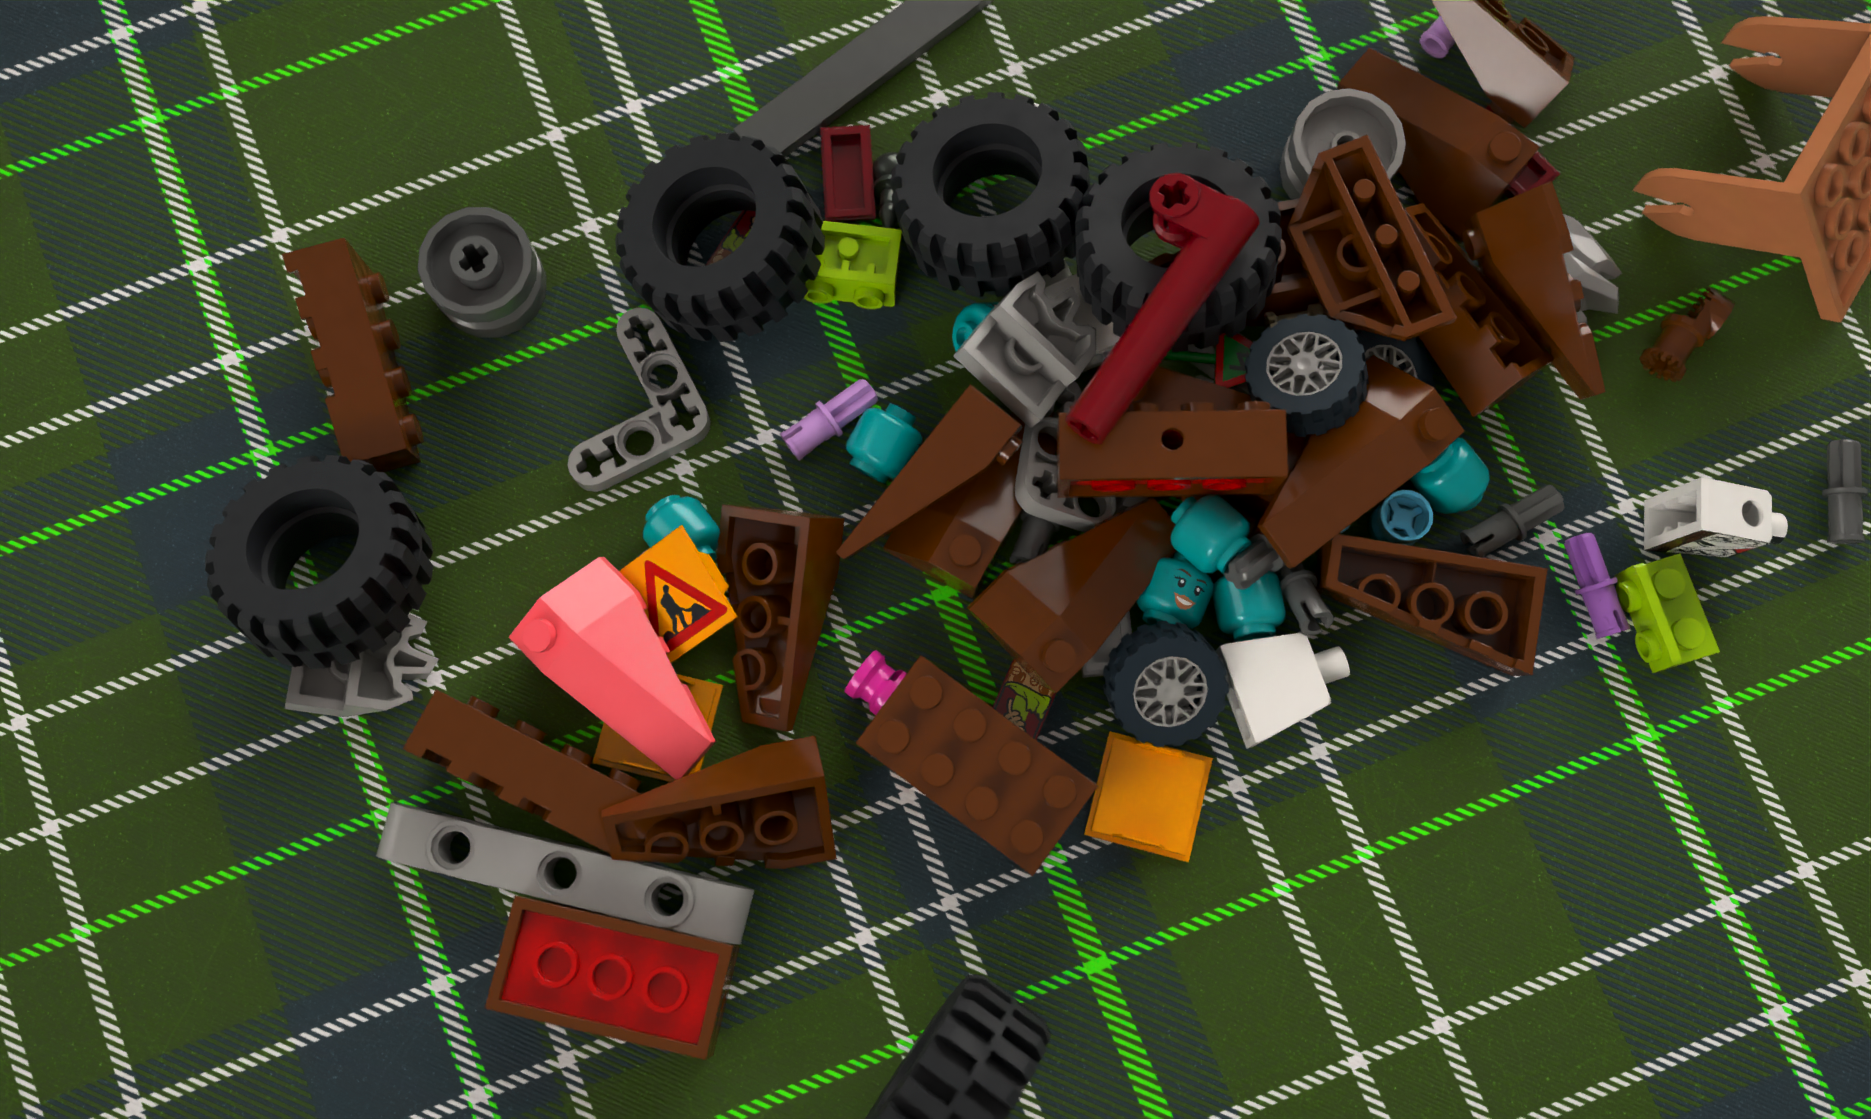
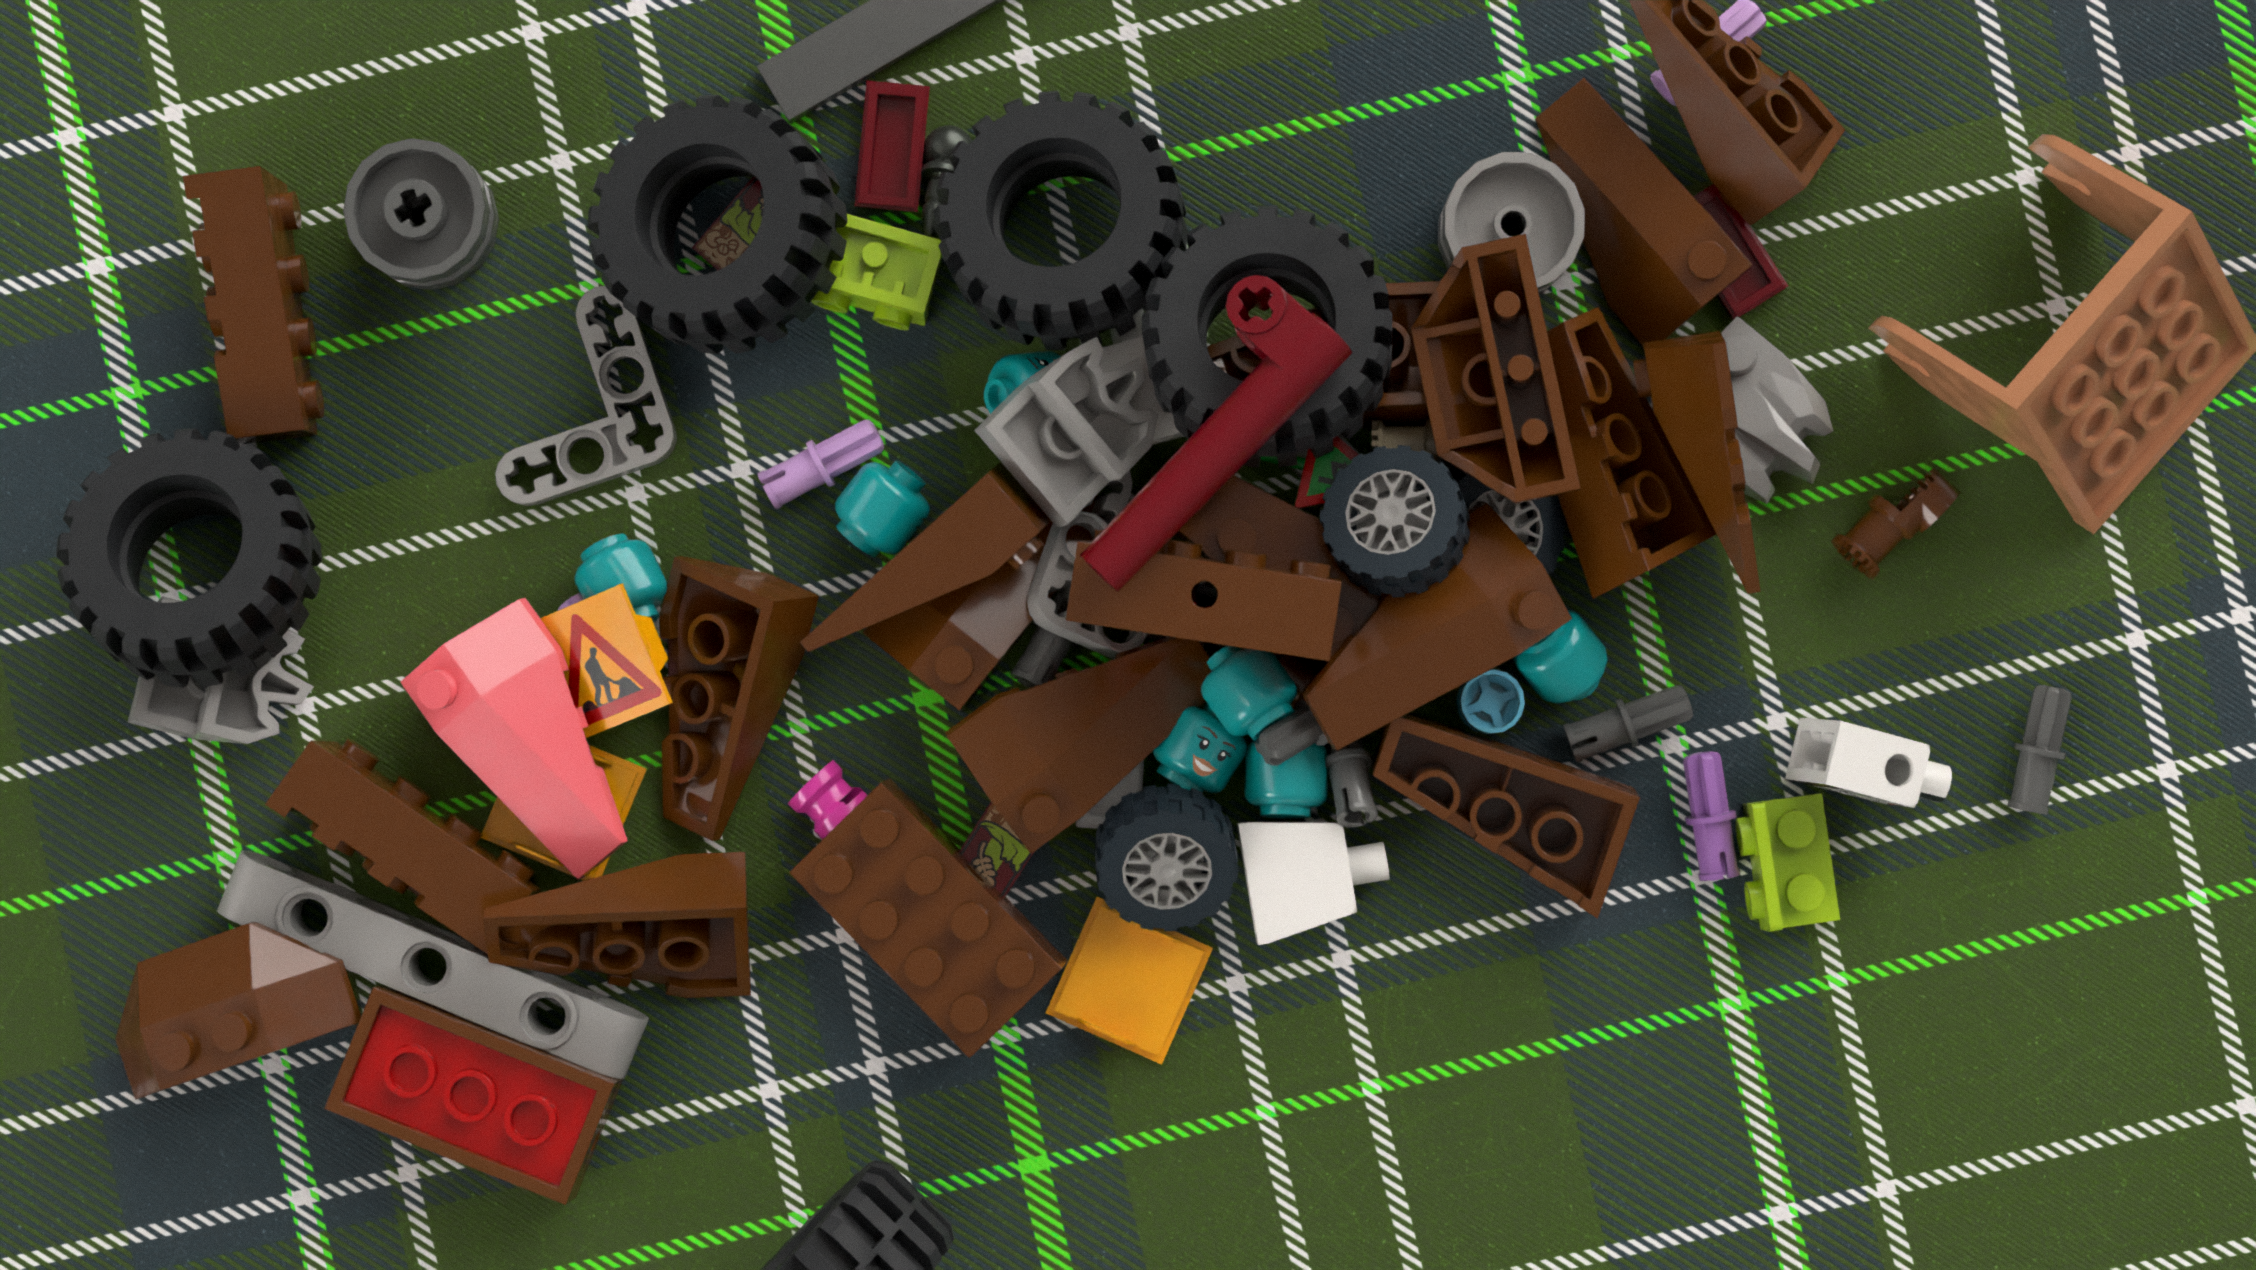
camera: 10 degrees right, 10 degrees up
none -> reddish brown wedge [115,922,361,1100]

